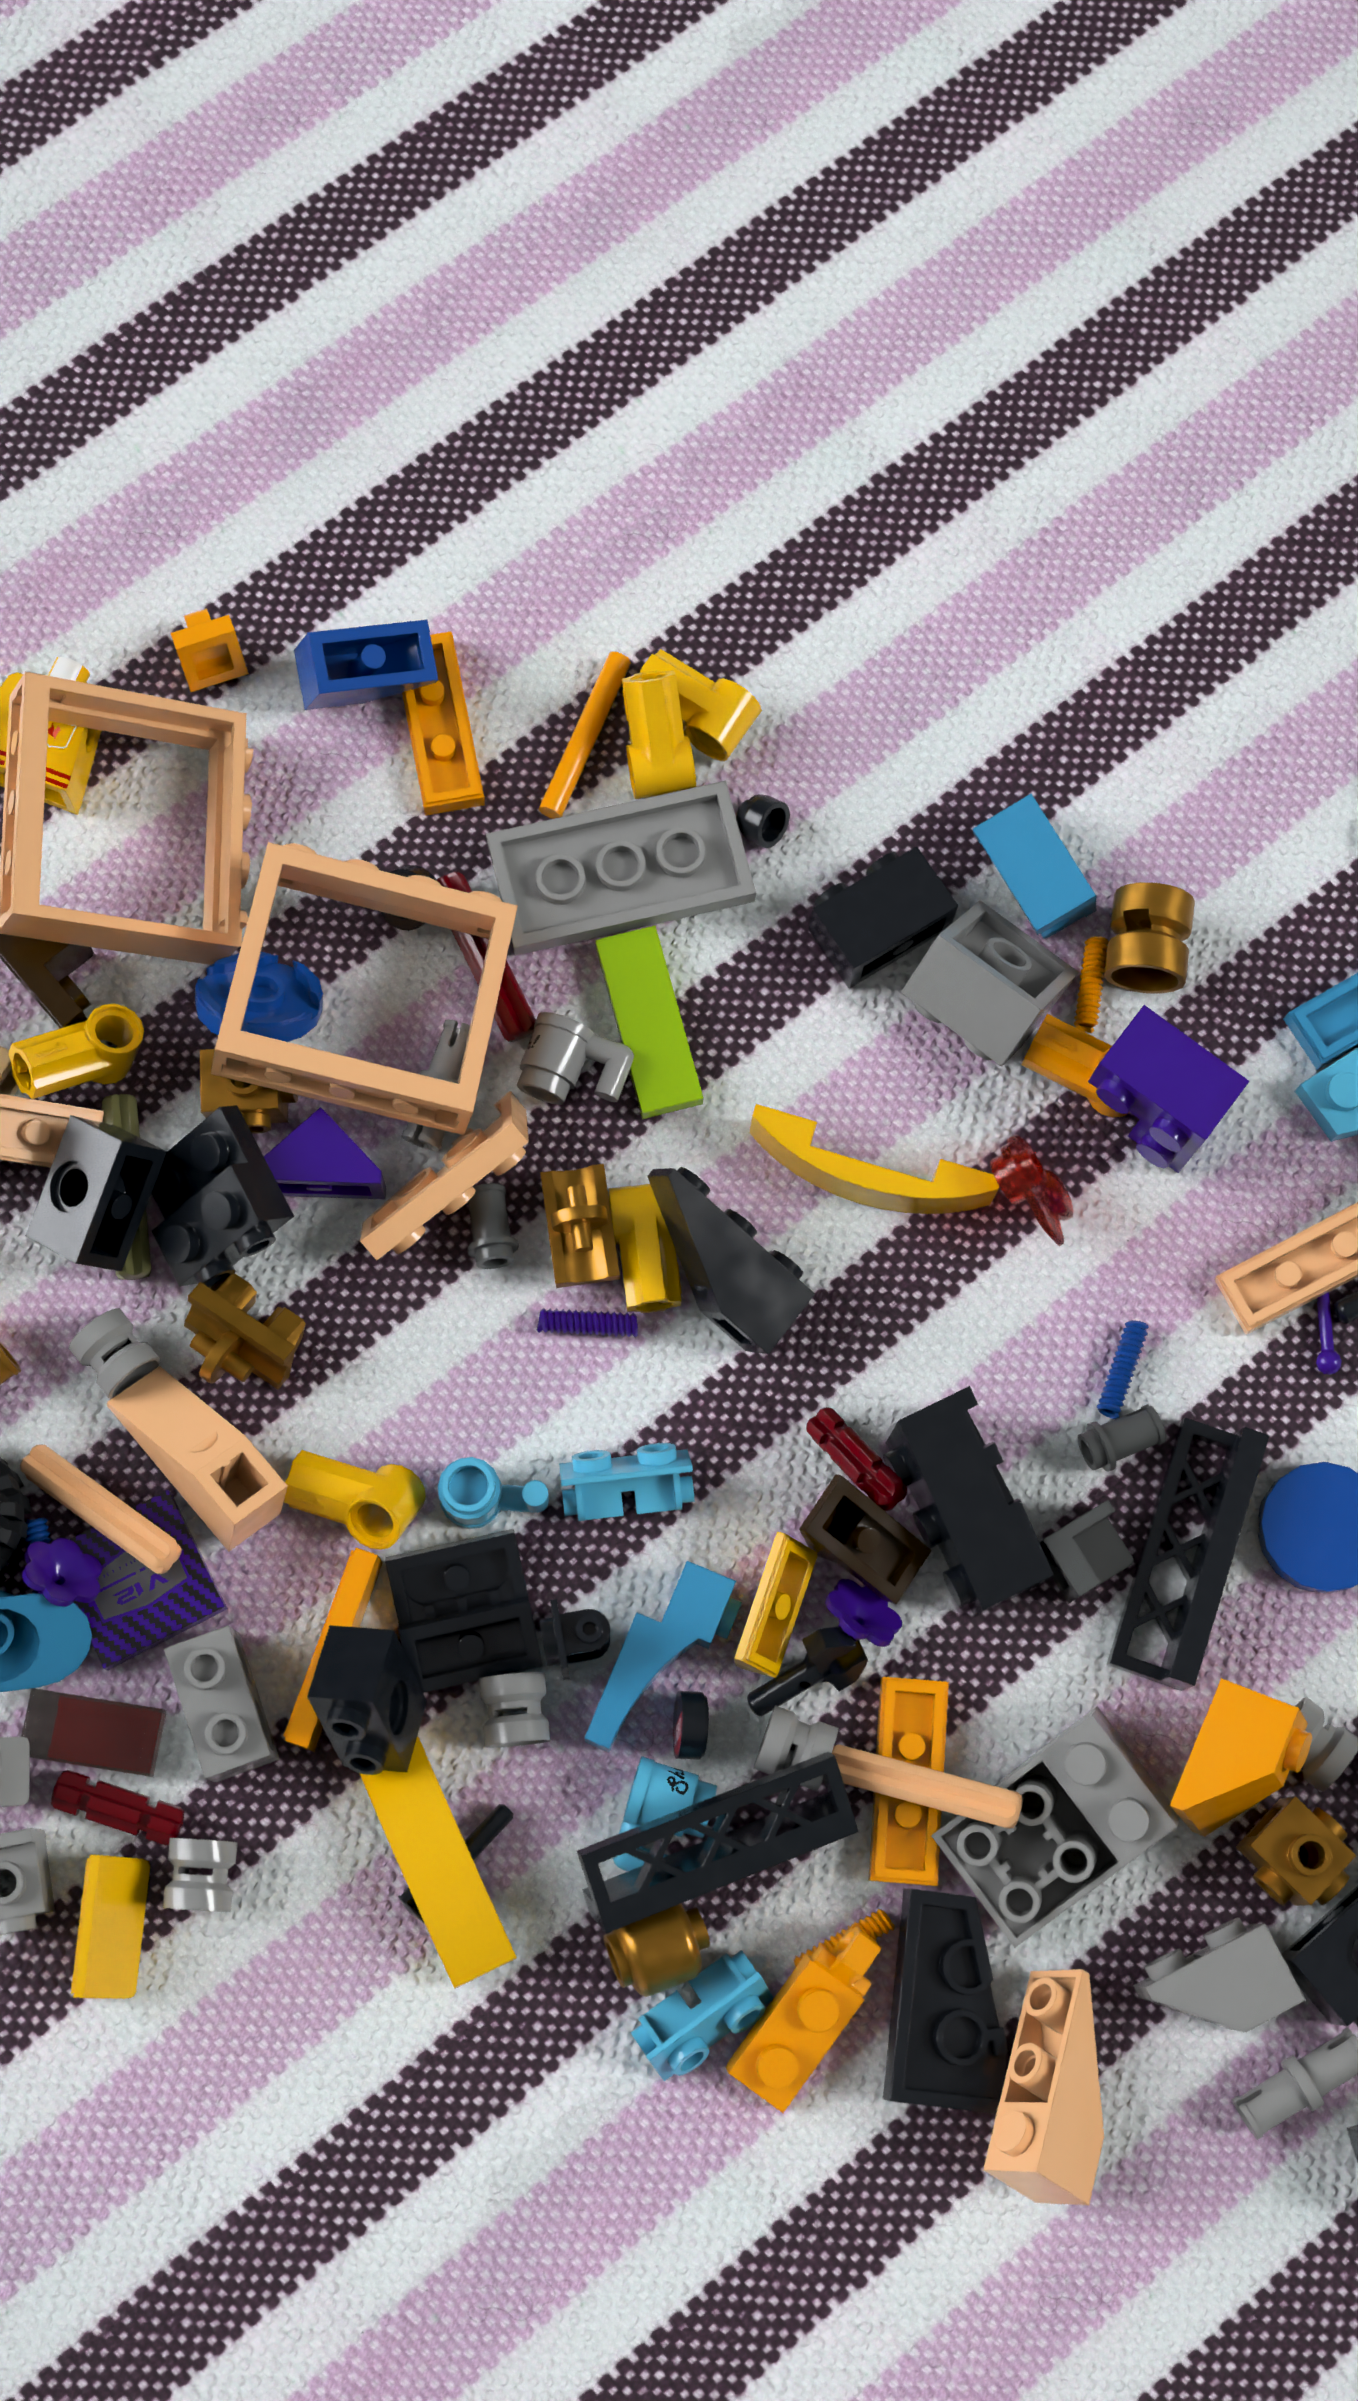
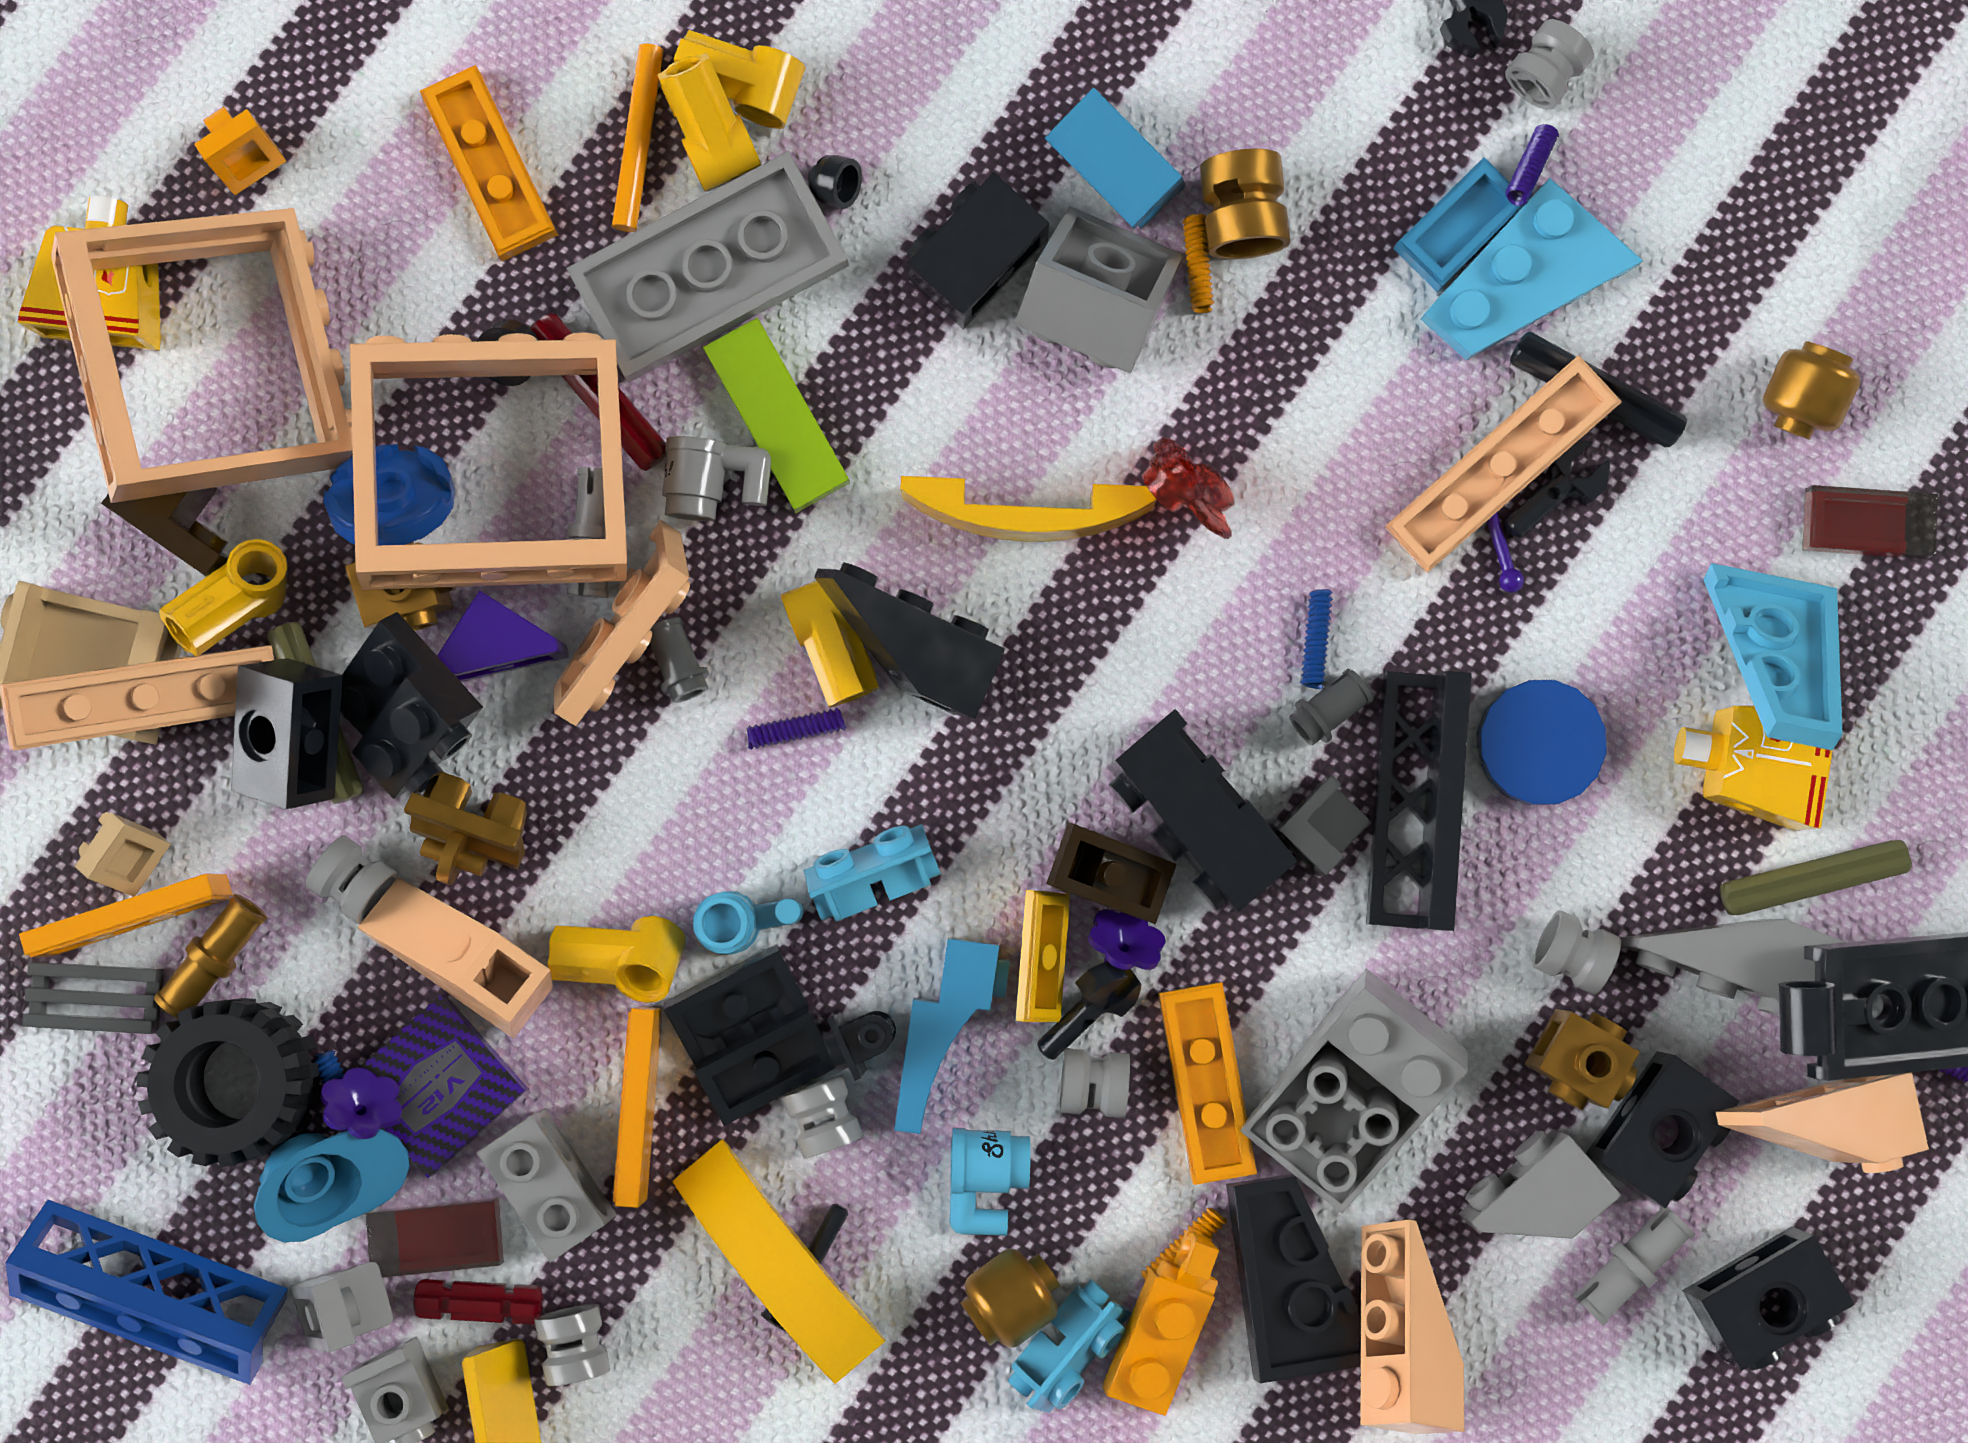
camera: 10 degrees left, 10 degrees up
light nougat axle [20,1445,181,1574] -> none
blue slope [294,620,438,710] -> none
black brick [307,1625,427,1775] -> none
pearl gold hips [540,1164,620,1288] -> none
black fence [577,1752,859,1933] -> none
black tile [673,1691,709,1760] -> none
dark red axle [806,1407,908,1511] -> none
light nougat axle [832,1744,1022,1829] -> none
light orange piece [1021,1014,1130,1118] -> none
dark purple brick [1088,1005,1250,1173] -> none
light orange slope [1170,1678,1312,1837] -> none

